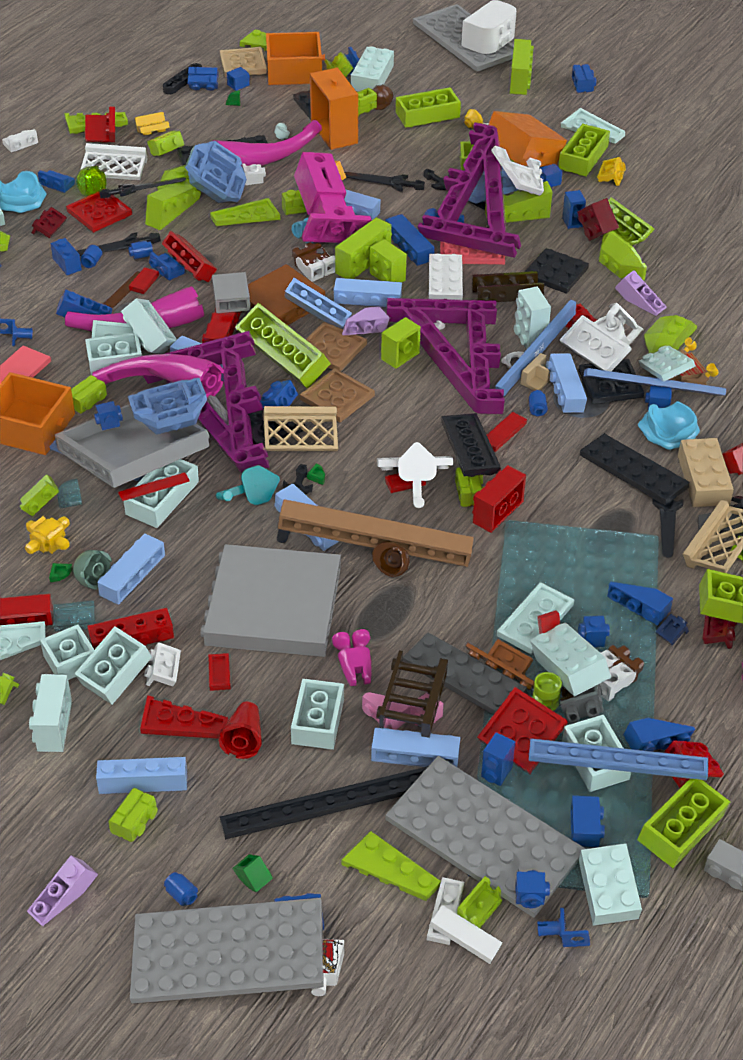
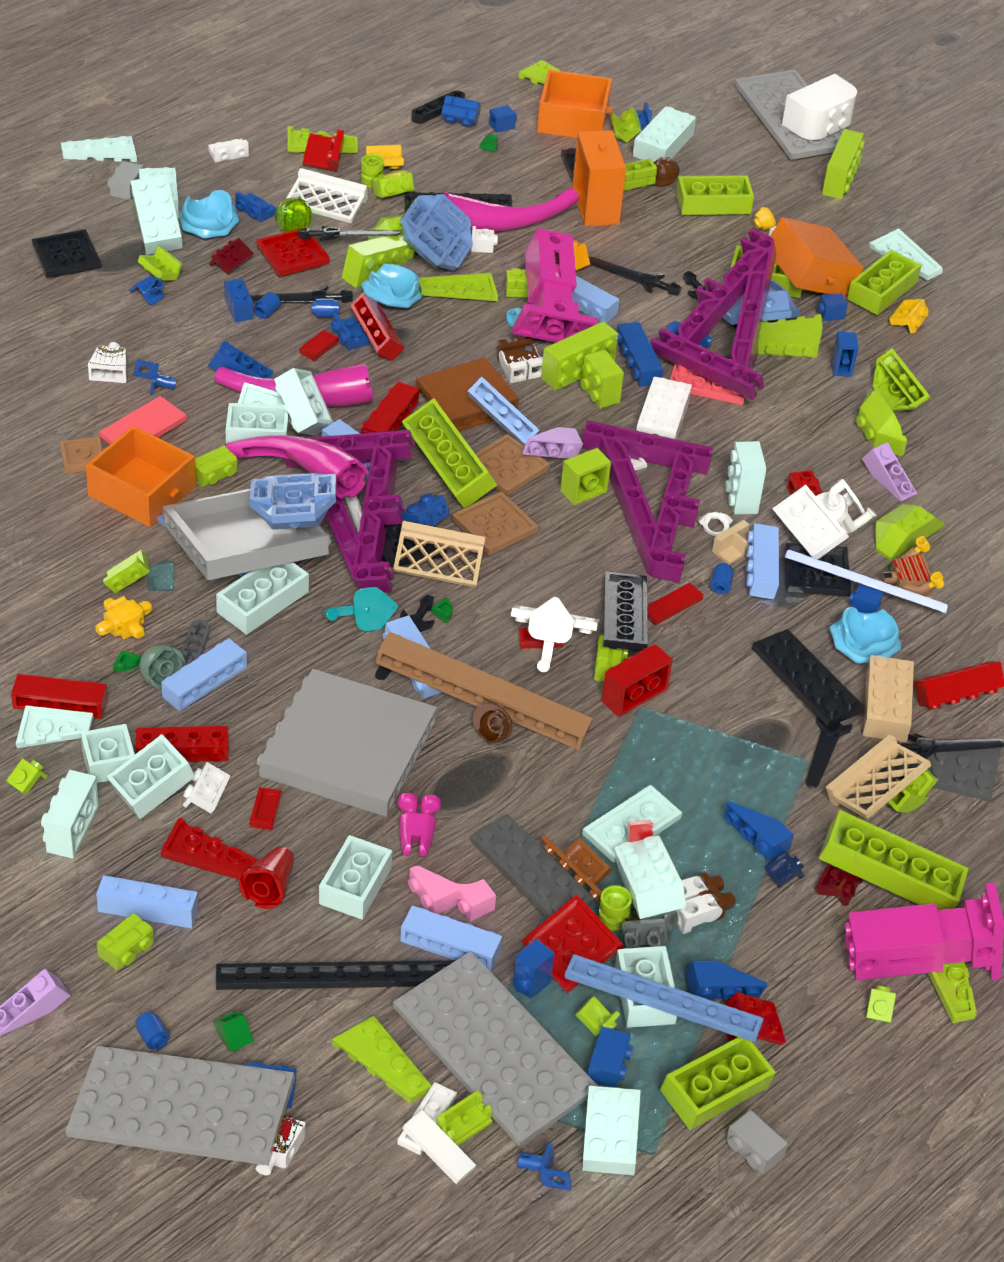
camera: 10 degrees right, 0 degrees up
clear light blue plate [54,601,95,632] -> none
blue brick [94,401,123,430] -> none
reddish brown sticker [103,271,140,308] -> none
red sticker [118,472,190,501] -> none
light grey brick [212,272,250,313] -> none
tan plate [220,47,267,77] -> none
light aqua plate [274,123,290,140] -> none
light blue brick [334,278,402,307] -> none
dark brown fence [376,650,448,738] -> none
dark brown fence [472,271,544,302] -> none
white wing [491,146,544,196] -> none
medium blue tile [495,300,576,396] -> none
blue brick [515,870,550,909] -> none
black plate [525,248,589,294] -> none
blue brick [572,64,596,93] -> none
dark red brick [577,198,619,241] -> none
blue brick [578,616,610,647] -> none
light aqua plate [639,346,695,382] -> none
none -> dark grey beam [181,620,210,667]
none -> lime wheel [361,154,384,188]
none -> medium azure piece [361,264,422,308]
none -> lime bracket [575,996,620,1036]

